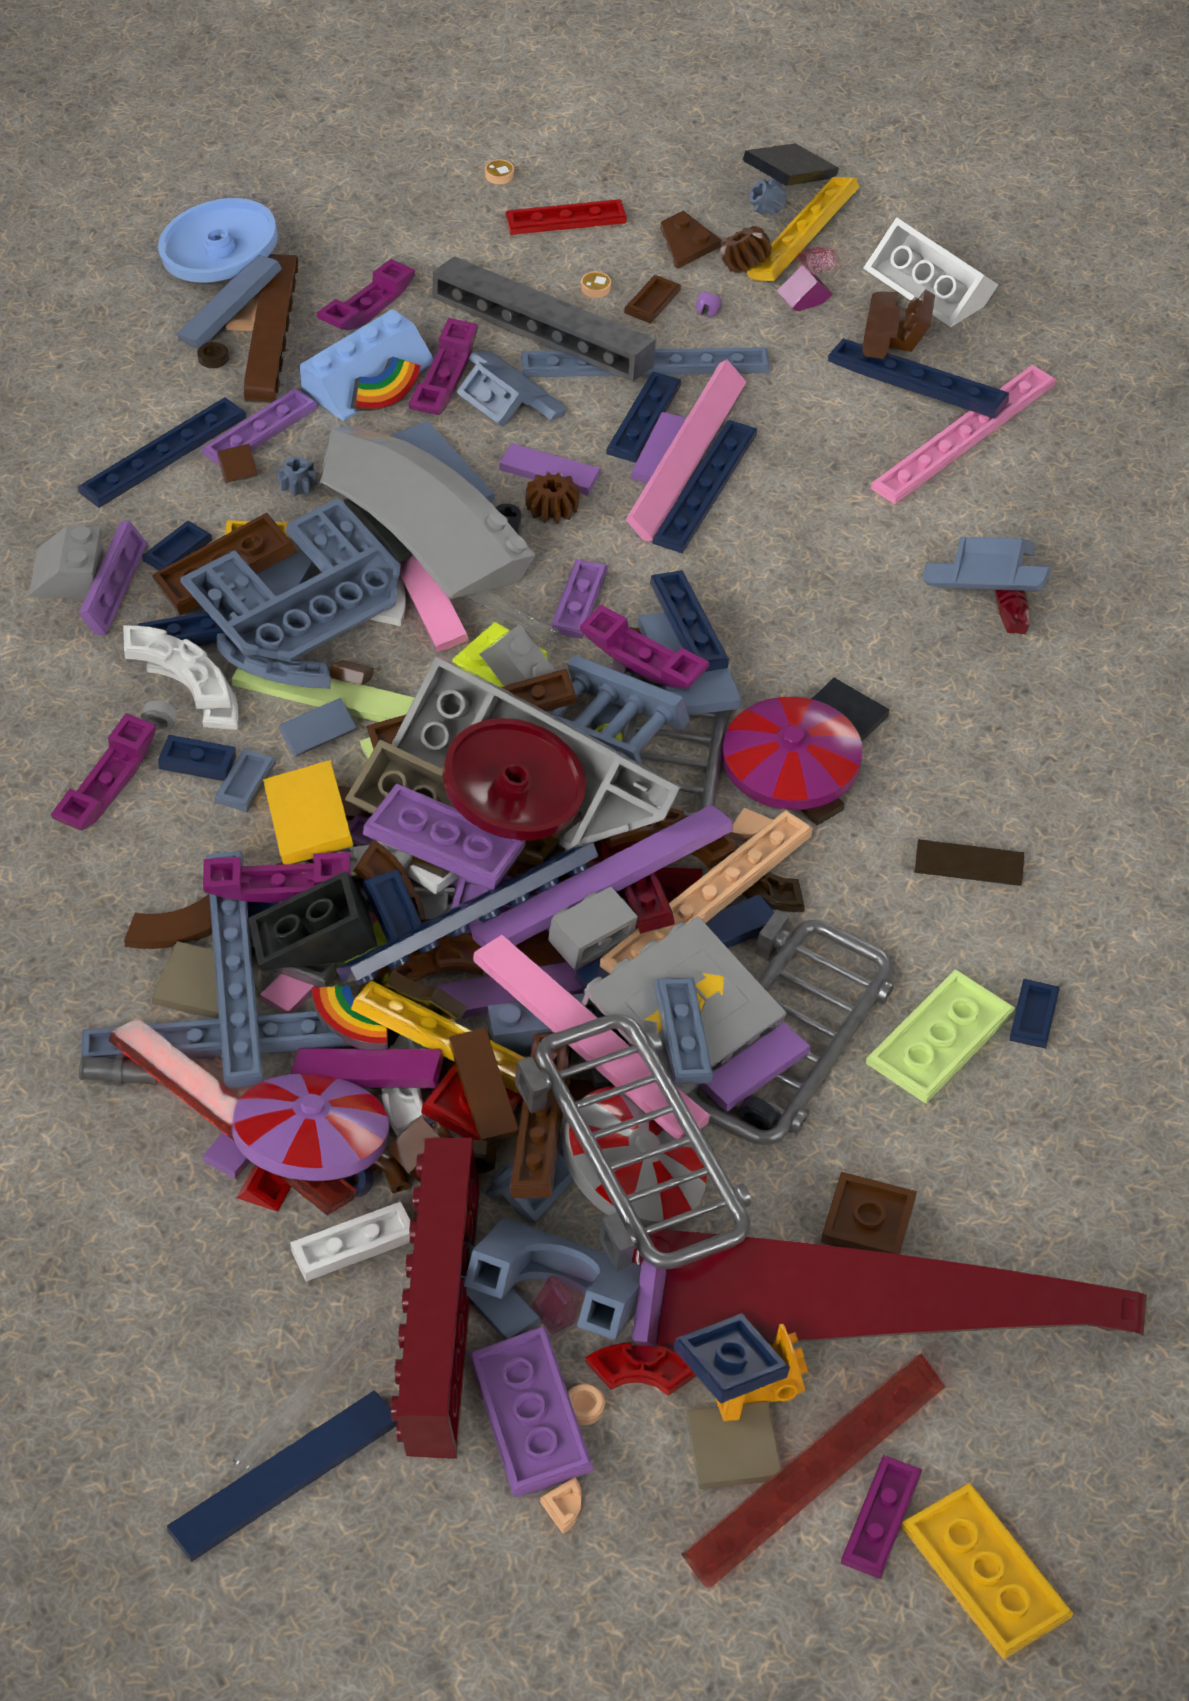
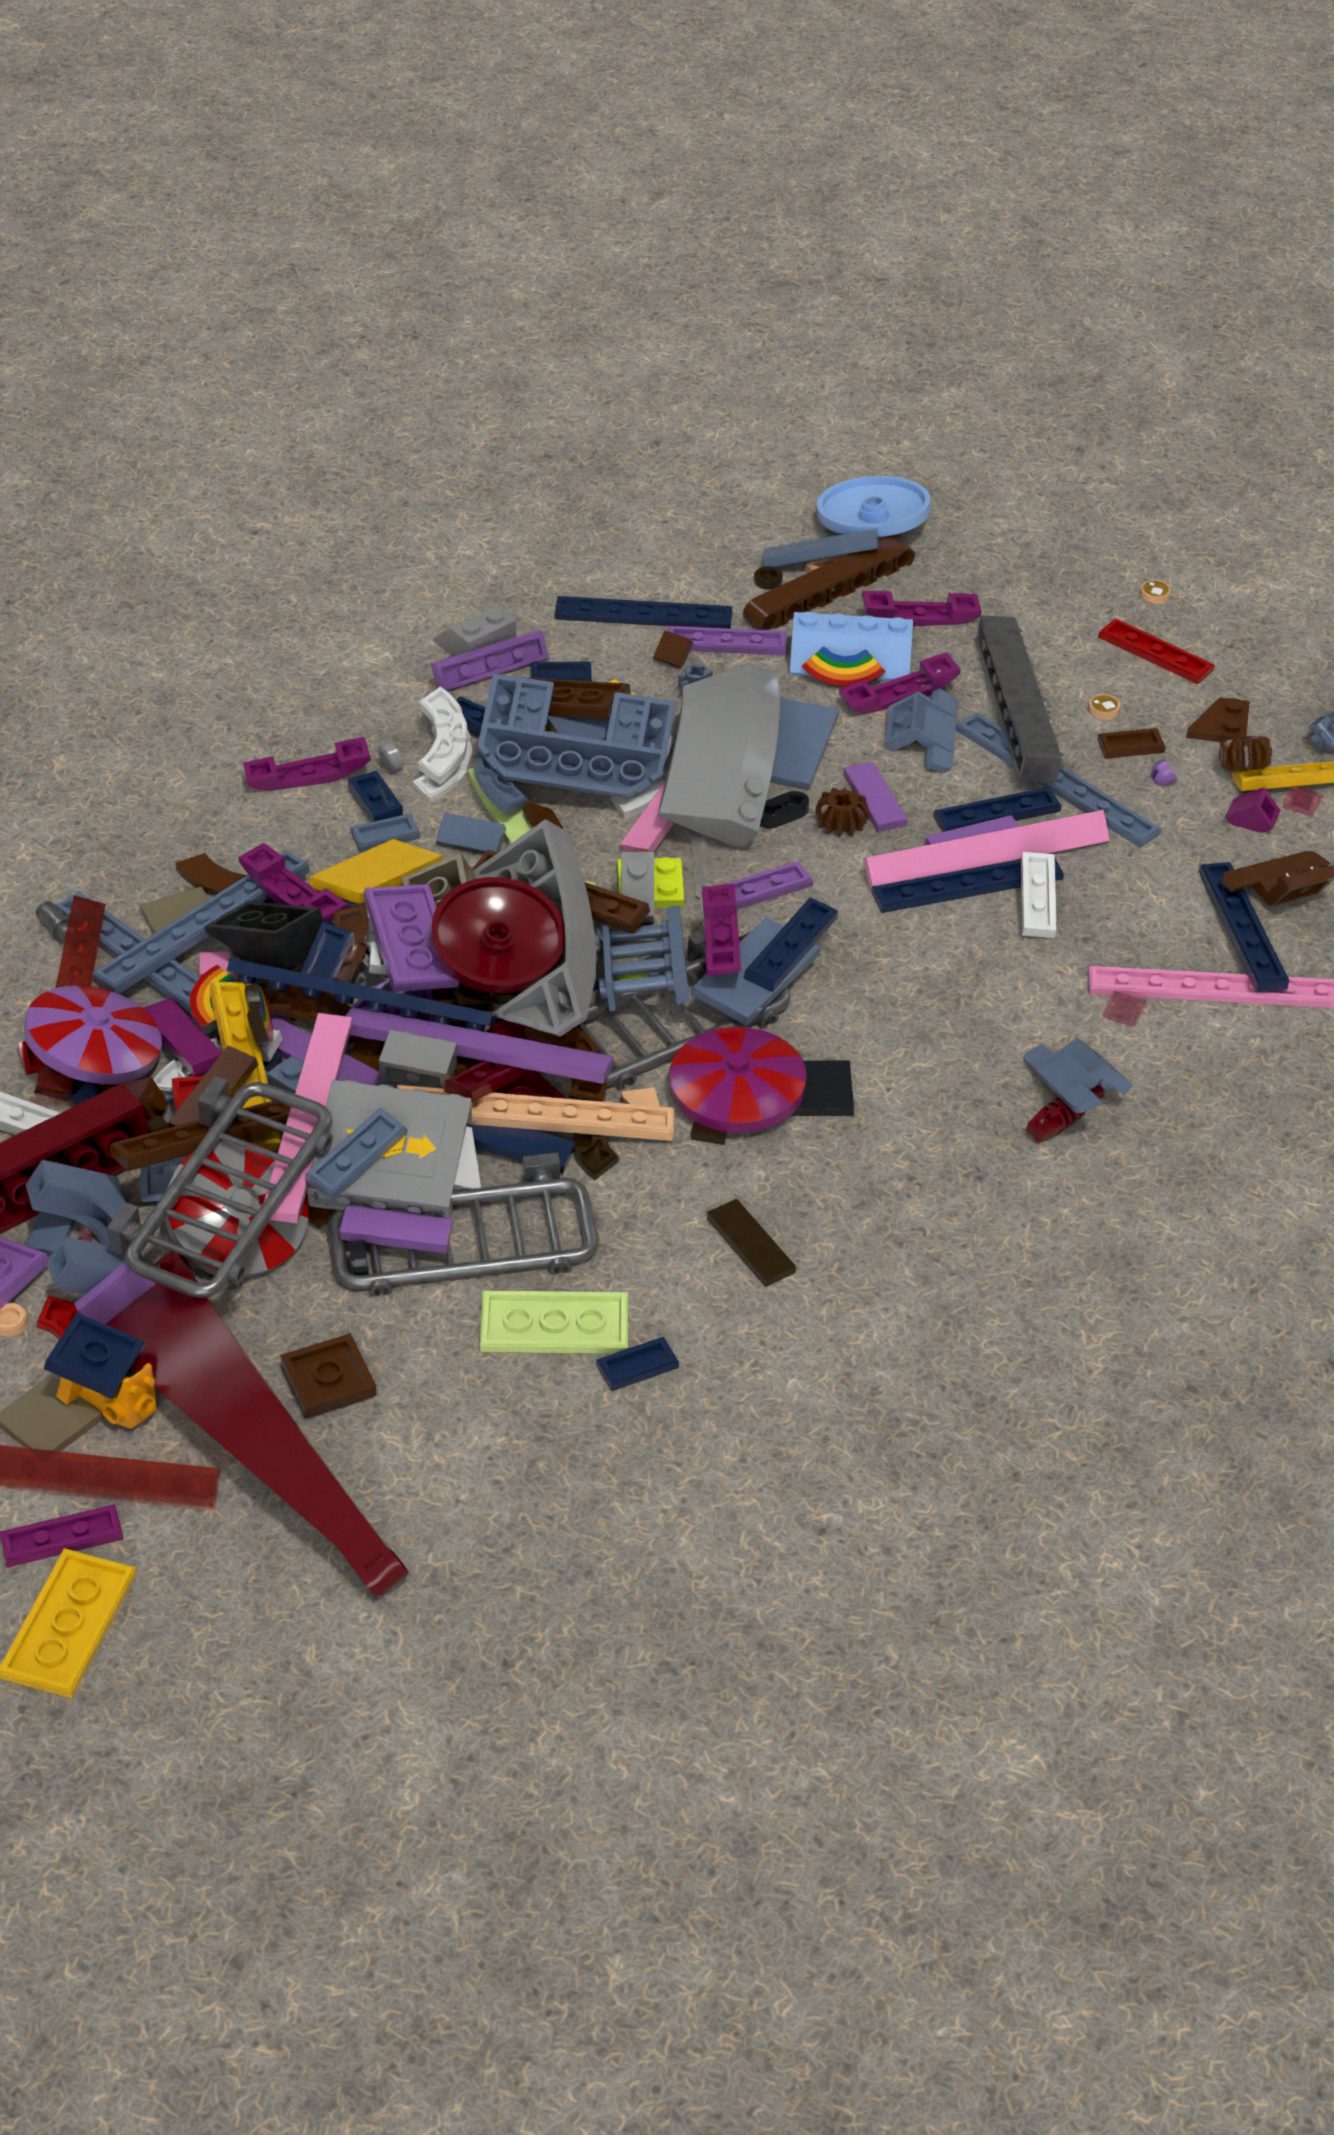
camera: 50 degrees right, 5 degrees down
none -> white plate [1021,852,1056,938]
none -> clear pink tile [1103,991,1146,1027]

